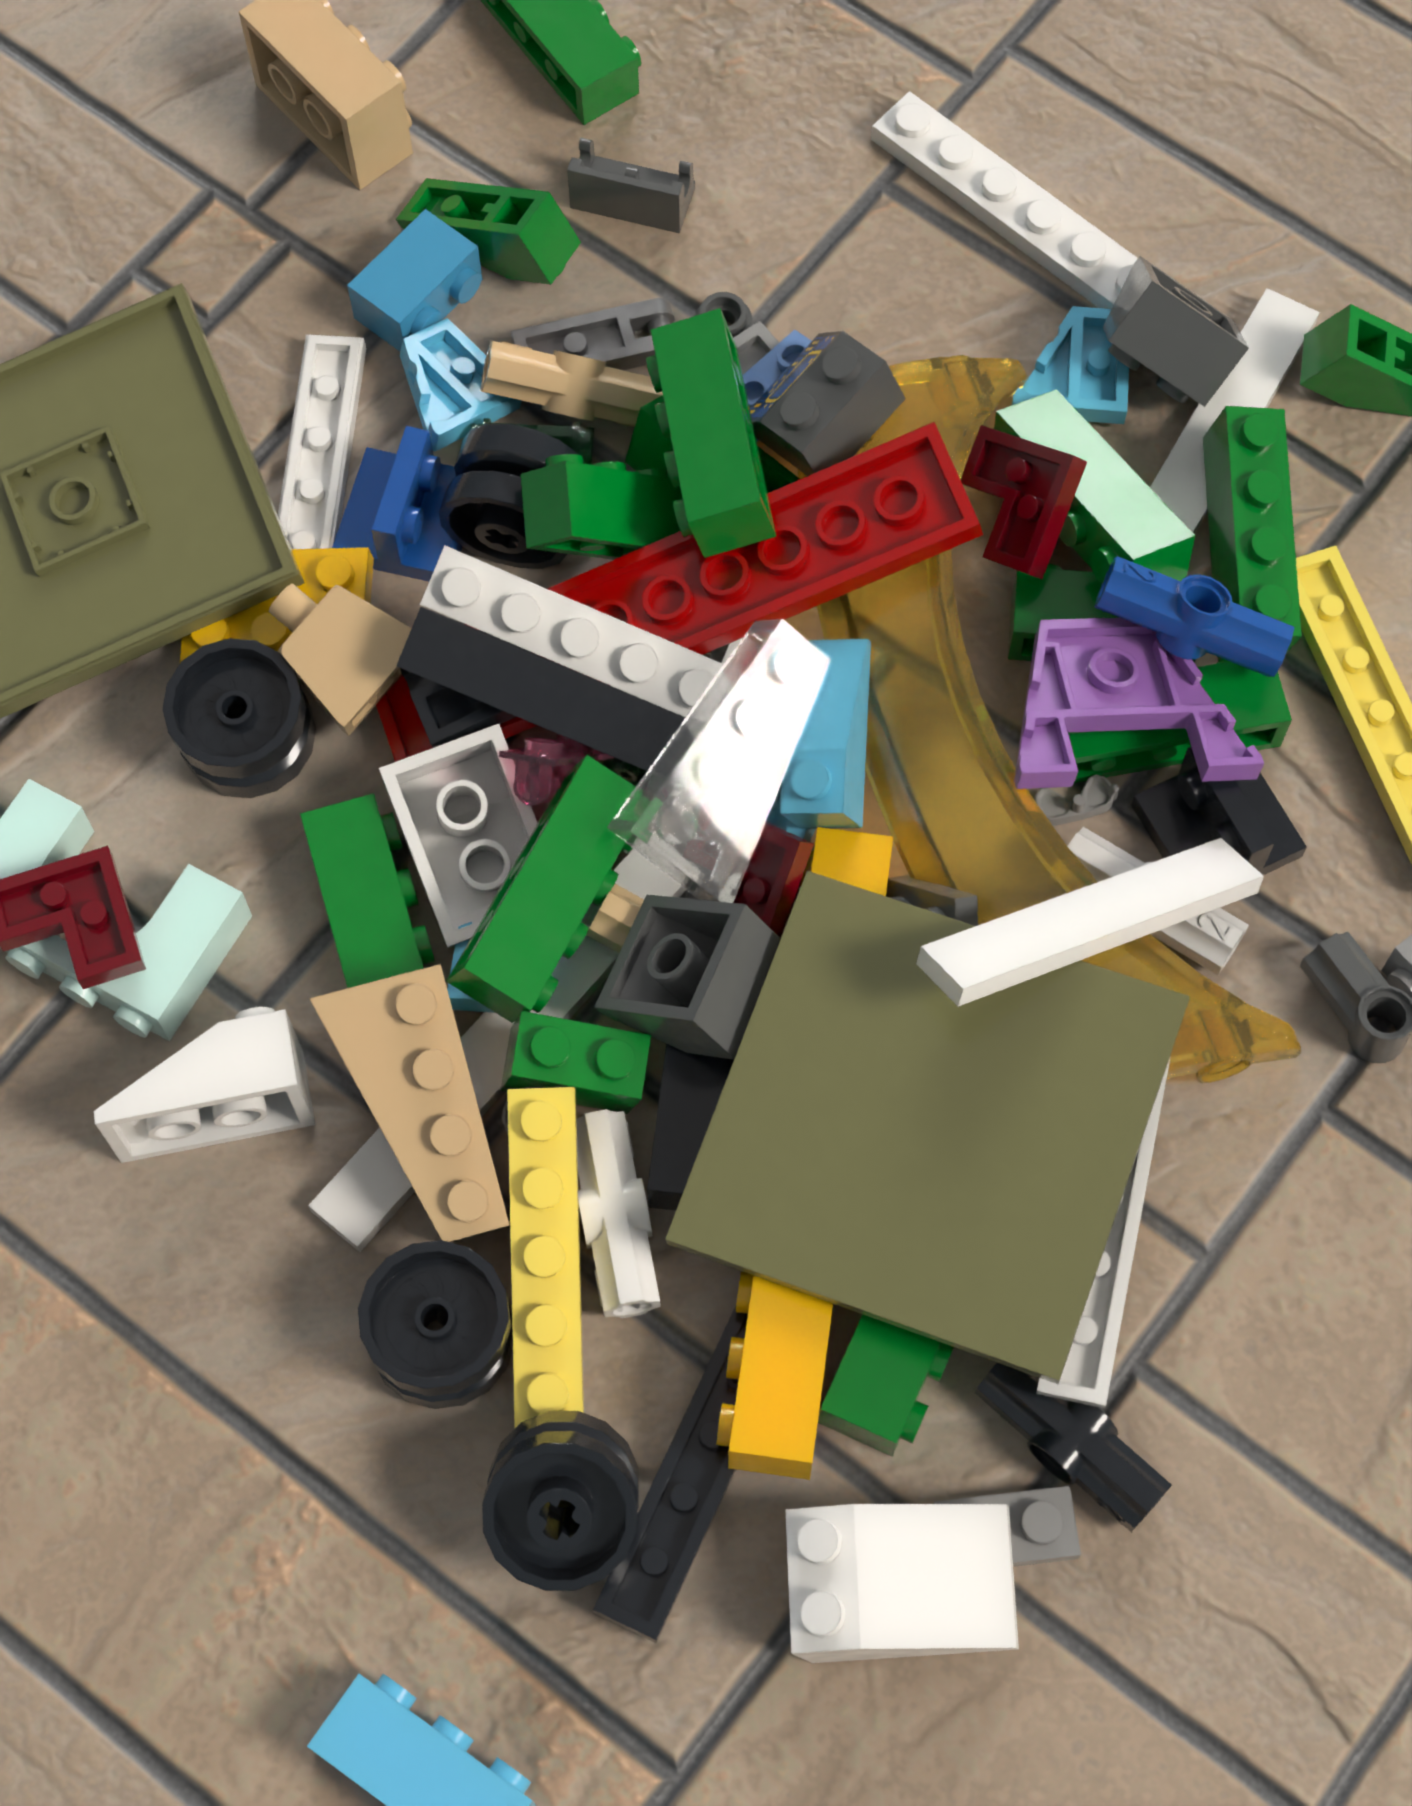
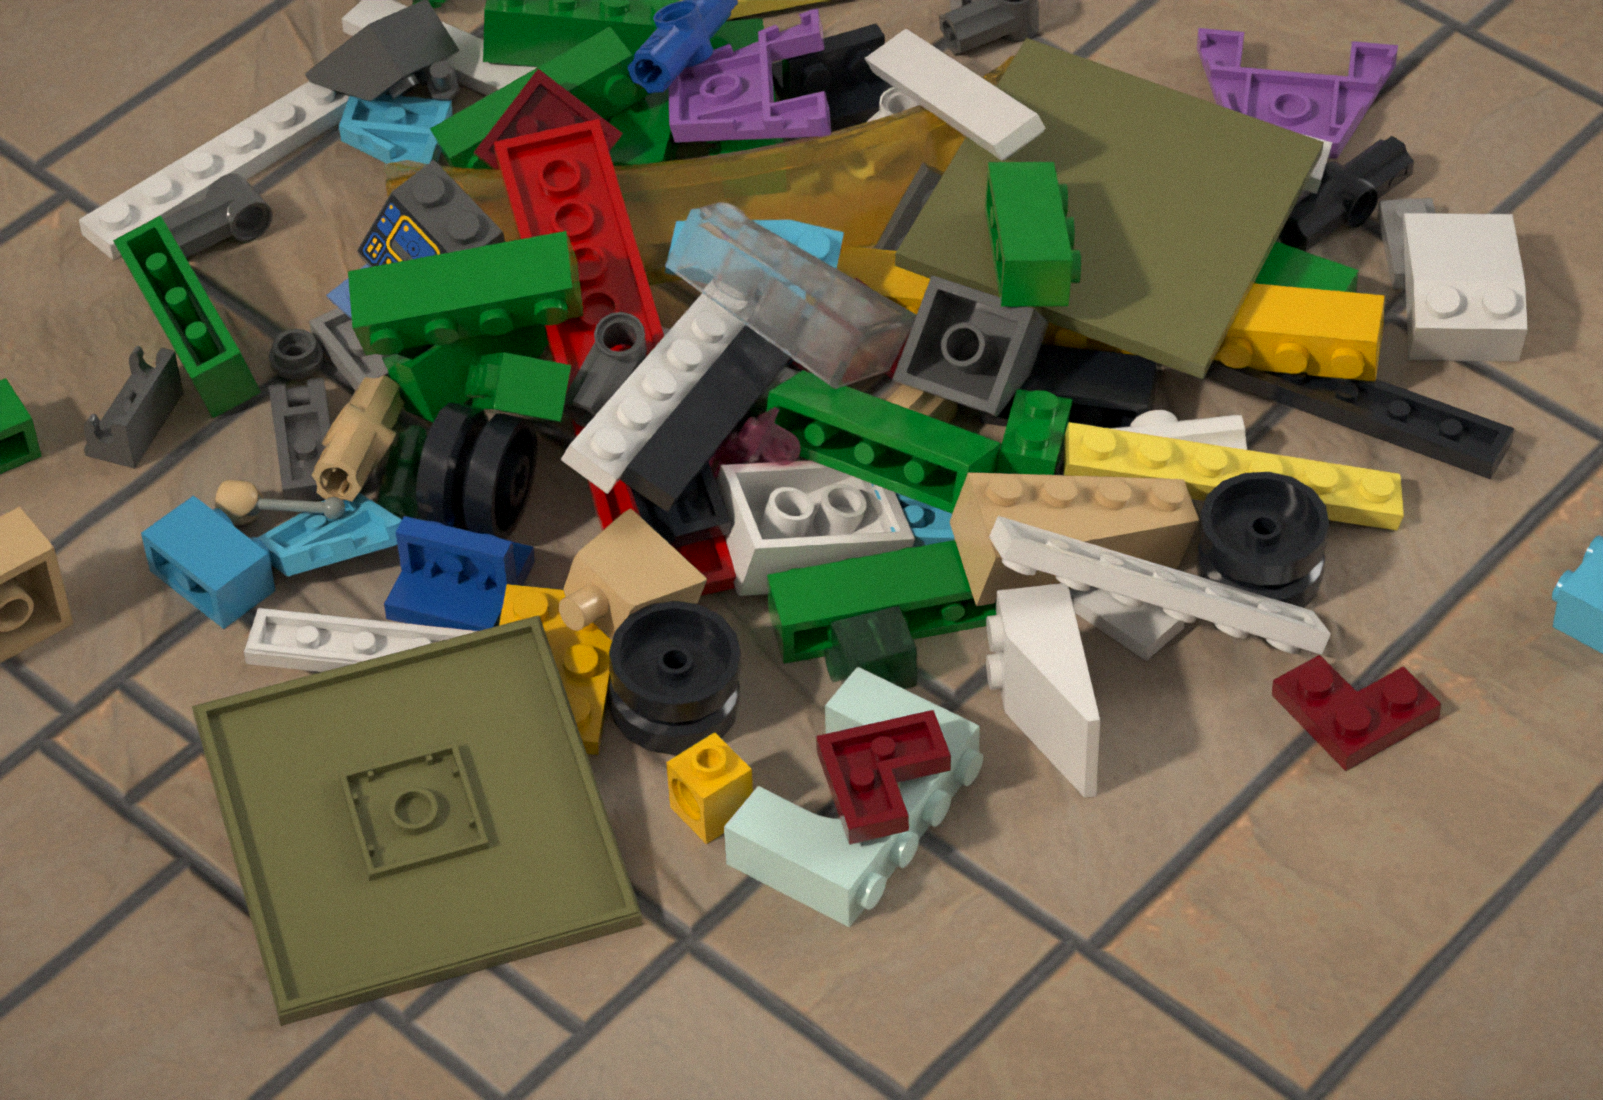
camera: 85 degrees left, 20 degrees down
green slope [396,178,581,285] -> none
black wheel [482,1411,639,1591] -> none
none -> green brick [113,215,261,418]
none -> dark grey piece [163,173,273,258]
none -> hinge [215,480,345,526]
none -> dark grey bar [426,61,460,101]
none -> dark grey piece [563,312,647,427]
none -> yellow brick [666,732,753,844]
none -> clear green brick [824,605,917,689]
none -> green brick [984,162,1081,307]
none -> white plate [989,516,1331,655]
none -> medium lavender wing [1197,28,1398,159]
none -> dark red plate [1271,654,1441,771]

